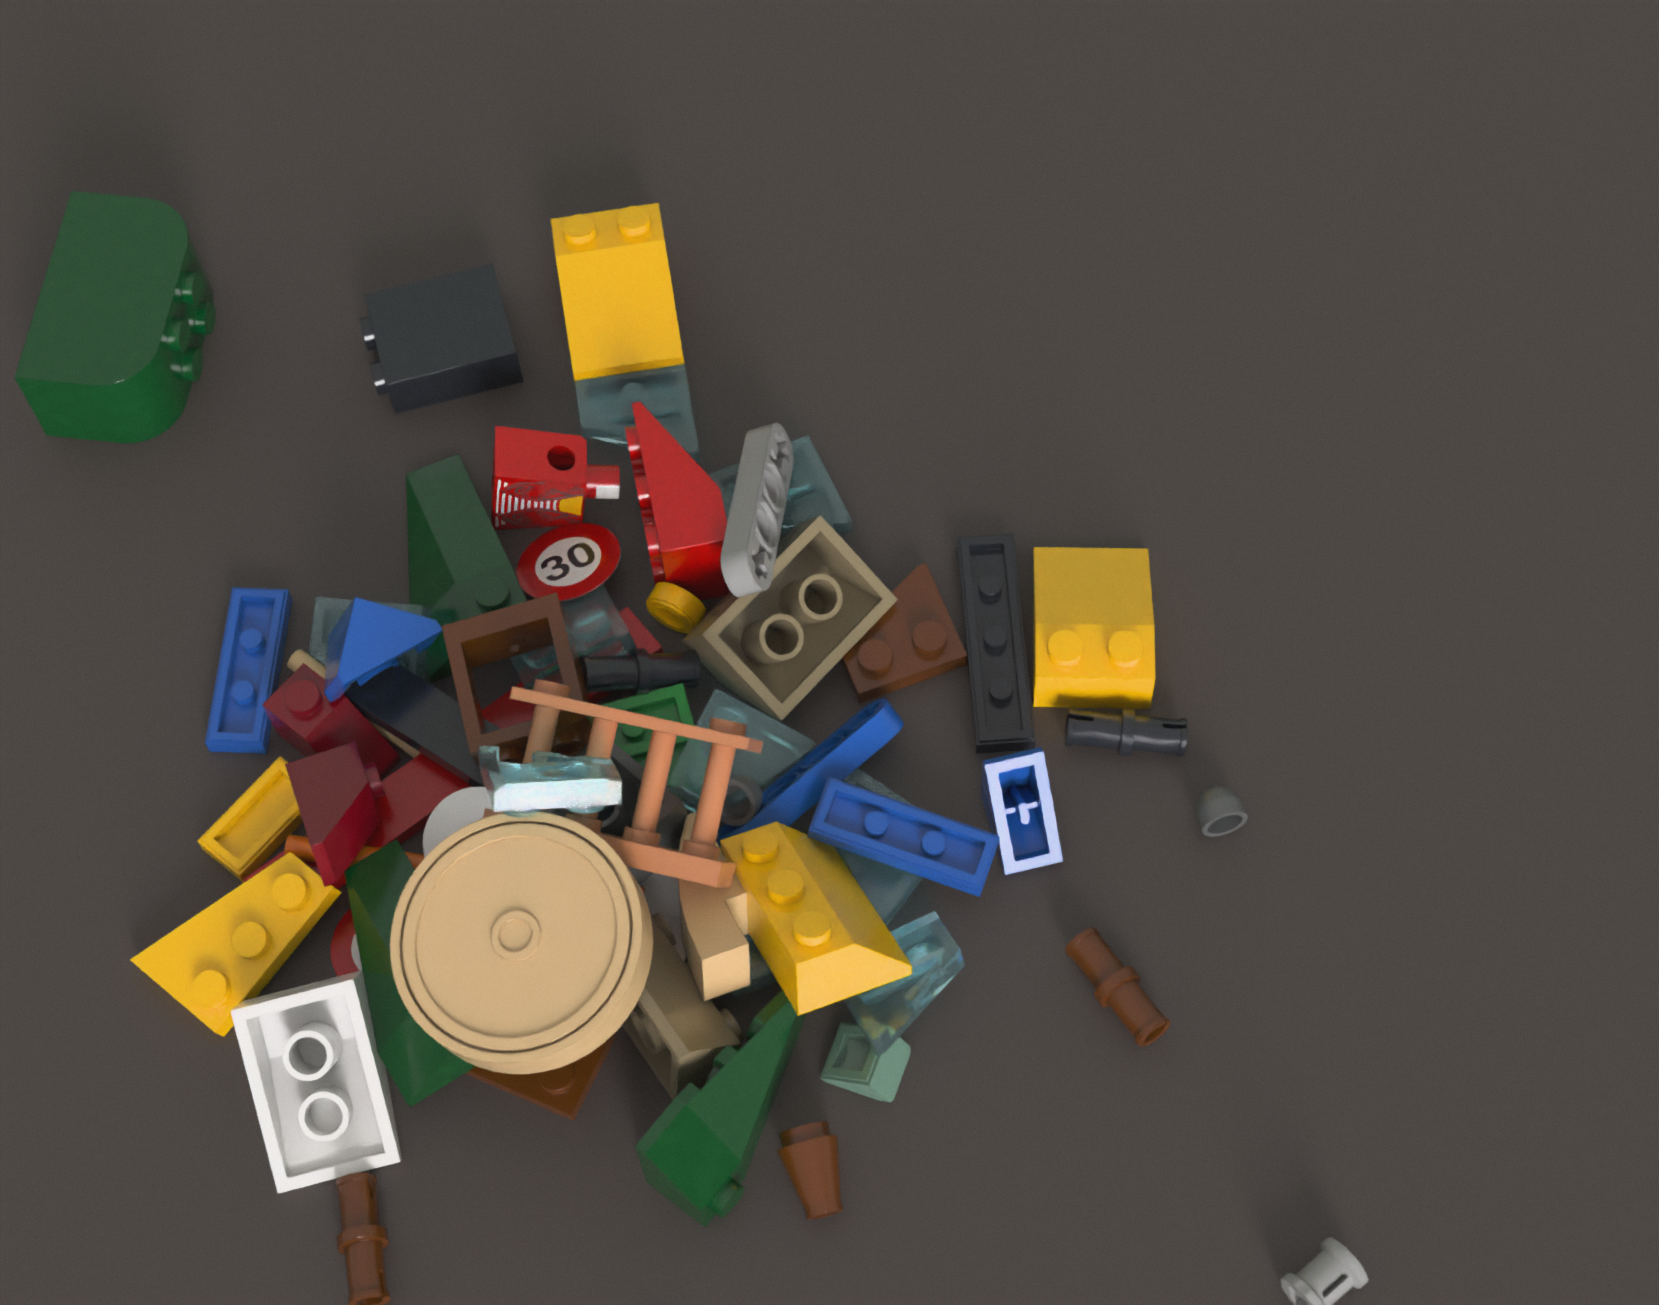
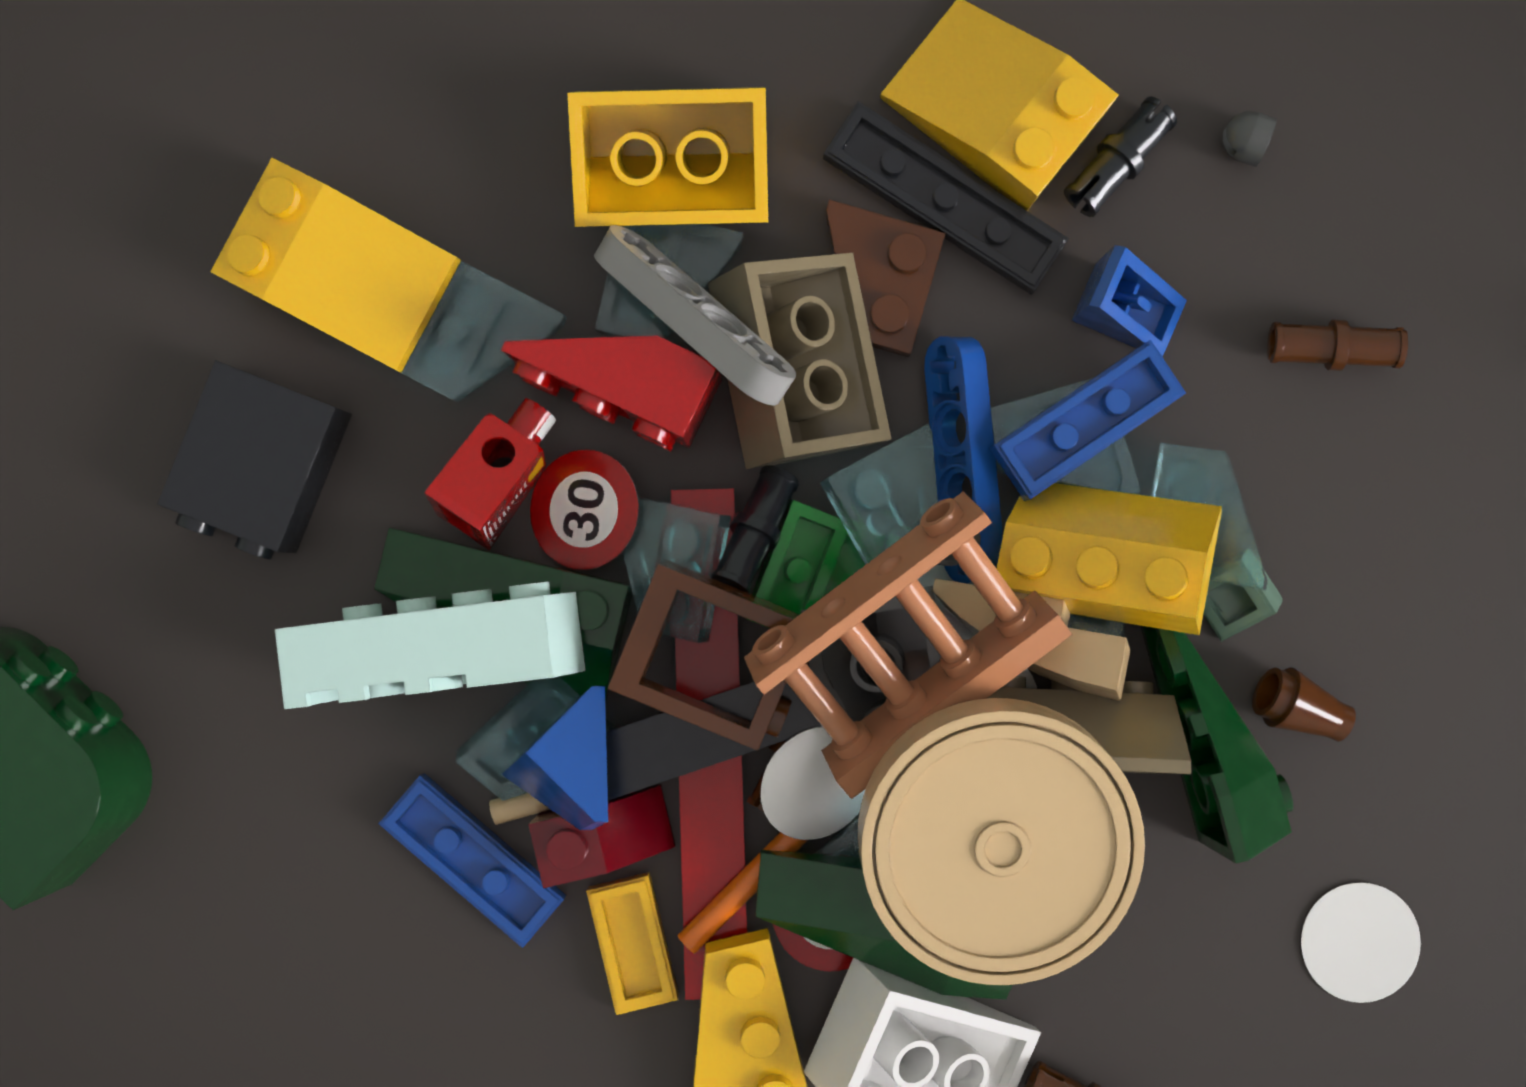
camera: 55 degrees left, 25 degrees up
dark red slope [285,742,385,887] -> none
clear light blue wing [479,746,622,817] -> none
yellow tile [646,582,706,633] -> none
none -> light aqua wedge [275,582,585,709]
none -> yellow slope [567,87,768,227]

